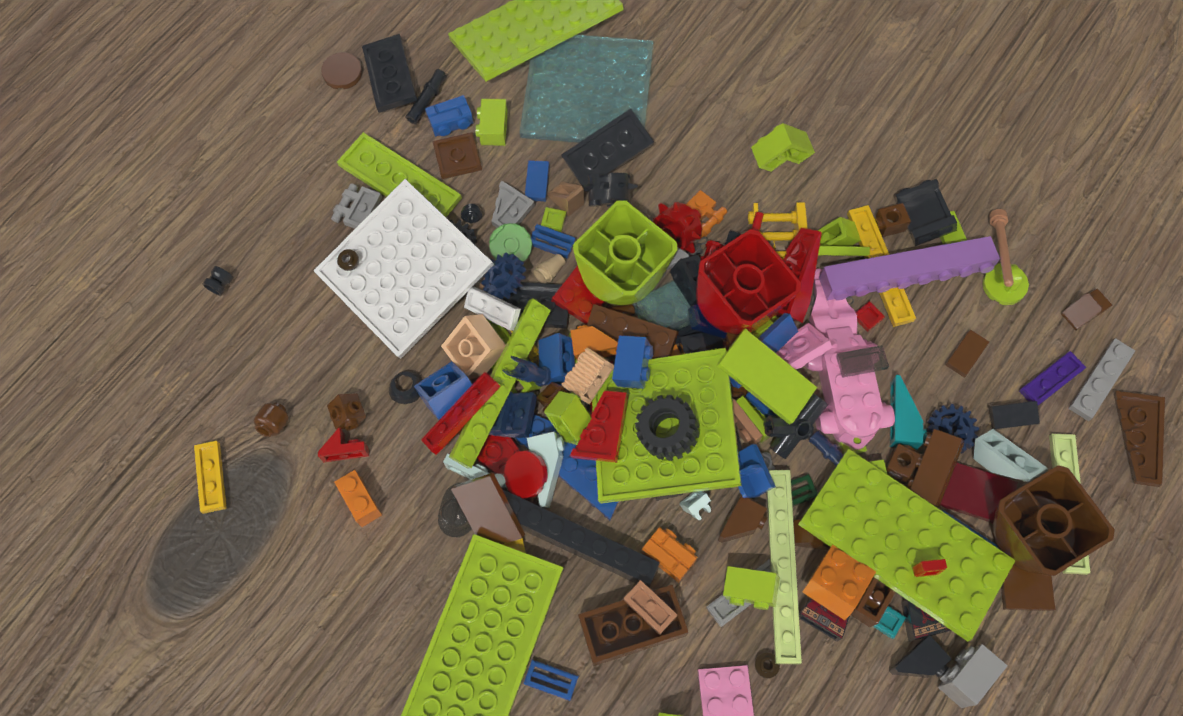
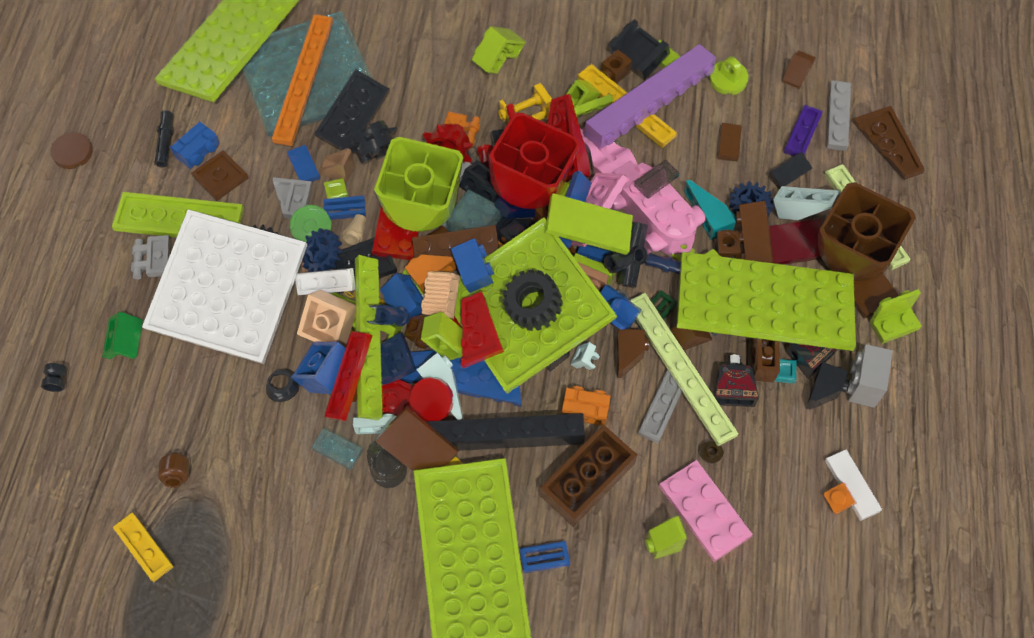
camera: 30 degrees left, 5 degrees down
red slope [318,427,369,463] -> none
reddish brown brick [327,393,366,431] -> none
orange brick [334,470,382,527] -> none
dark brown plate [337,249,359,271] -> none
black plate [362,34,418,113] -> none
black plate [461,204,482,223] -> none
lime brick [476,99,508,146] -> none
nougat plate [623,580,677,635] -> none
lime brick [723,566,780,610] -> none
orange brick [802,544,876,620] -> none
red tile [856,301,885,332] -> none
red tile [913,559,947,577] -> none
nougat piece [989,209,1014,287] -> none
none -> green panel [102,311,143,360]
none -> orange plate [272,14,333,146]
none -> clear light blue plate [312,428,363,470]
none -> lime bracket [869,289,922,344]

